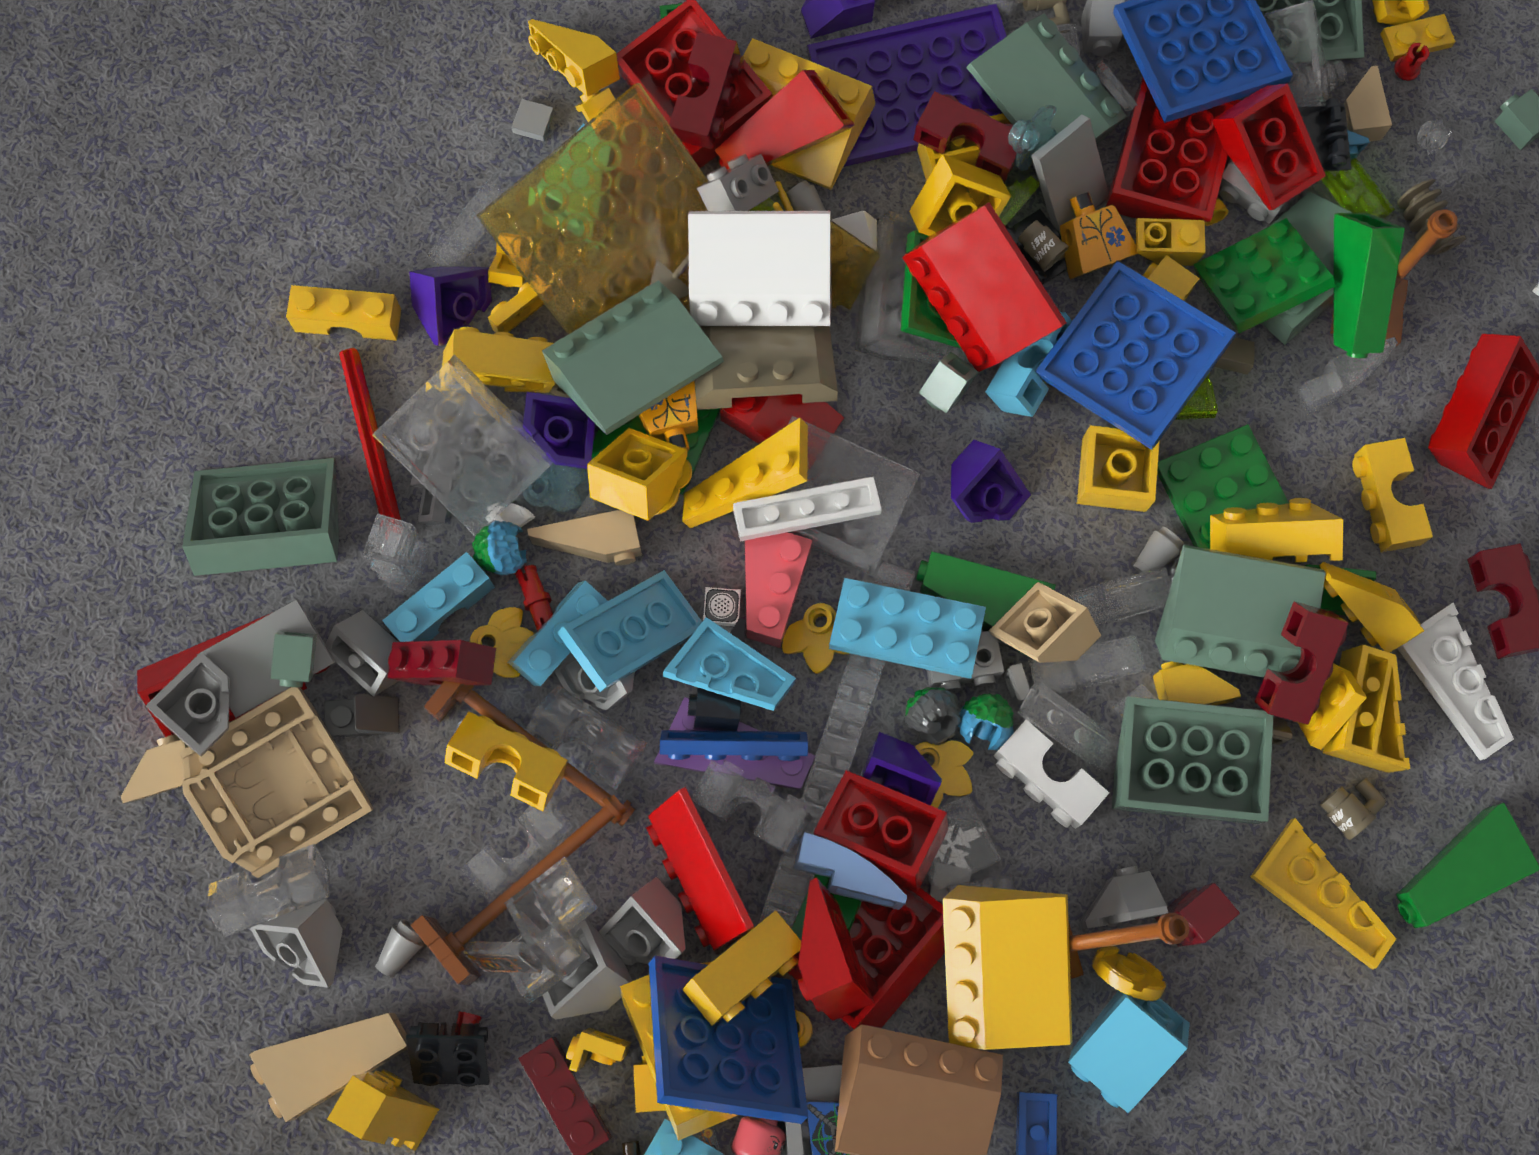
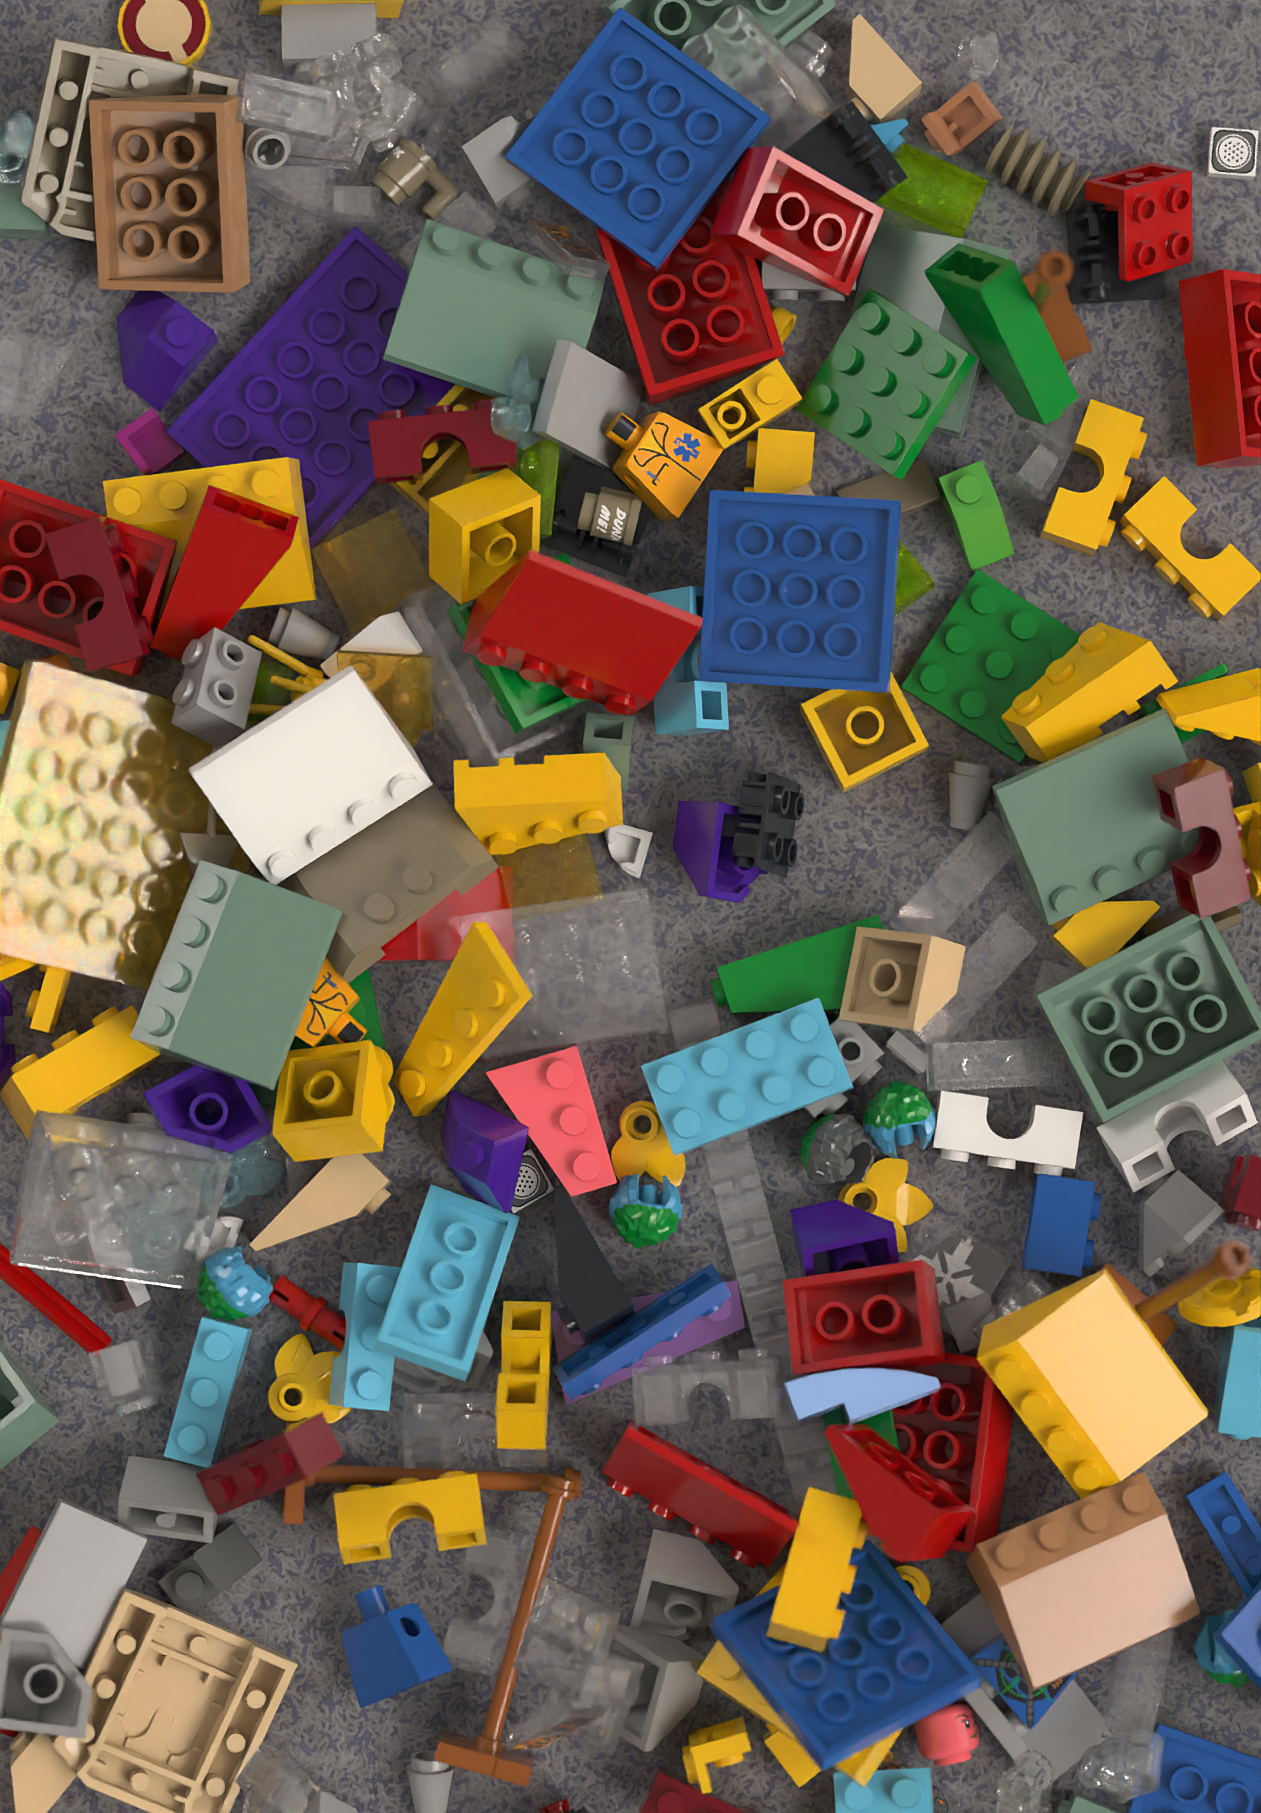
camera: 25 degrees left, 10 degrees up
sand green brick [270,631,317,687] -> none
medium azure wing [663,617,796,711] -> none
white plate [733,476,882,541] -> none
none -> magenta panel [114,408,186,476]
none -> clear yellow hinge [311,508,436,633]
none -> blue torso [342,1585,452,1708]
none -> dark purple slope [440,1090,529,1213]
none -> yellow wedge [453,753,623,855]
none -> clear yellow hinge [496,833,605,928]
none -> yellow arch [496,1301,552,1449]
none -> white tile [605,824,653,879]
none -> piece [608,1174,683,1249]
none -> black hinge [731,772,804,878]
none -> nougat bracket [921,81,1004,156]
none -> bright green slope [936,460,1015,572]
none -> blue brick [1021,1173,1101,1277]
none -> yellow arch [1040,399,1147,556]
none -> black hinge [1065,204,1165,305]
none -> red bracket [1084,162,1193,281]
none -> white arch [1097,1061,1258,1192]

